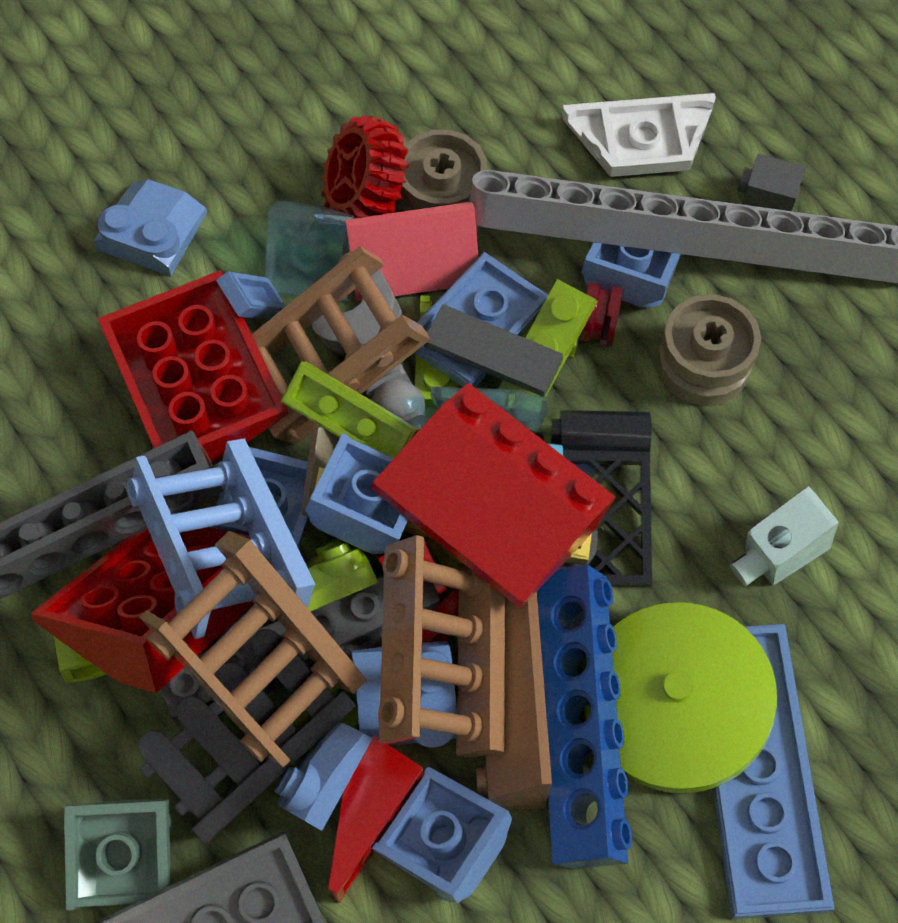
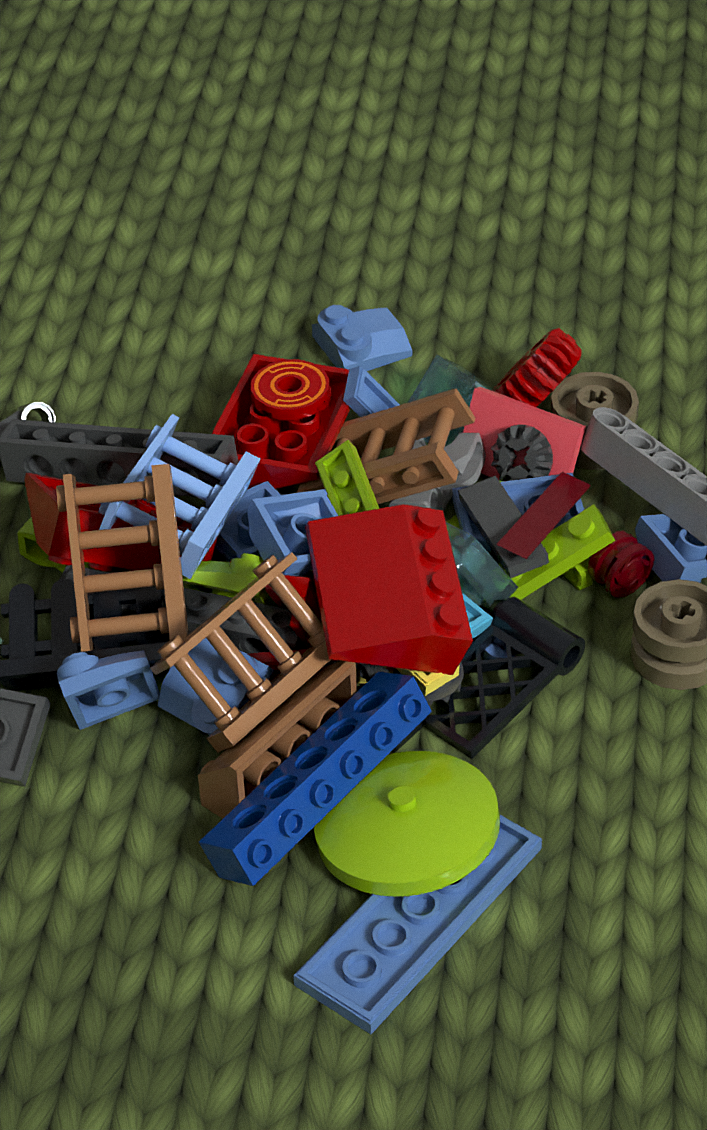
camera: 45 degrees right, 20 degrees down
red slope [328,736,423,903] -> none
medium blue slope [372,766,512,904] -> none
light aqua torso [730,486,839,586] -> none
none -> red tile [251,359,330,420]
none -> dark grey gear [491,425,553,481]
none -> dark red sticker [496,472,591,559]

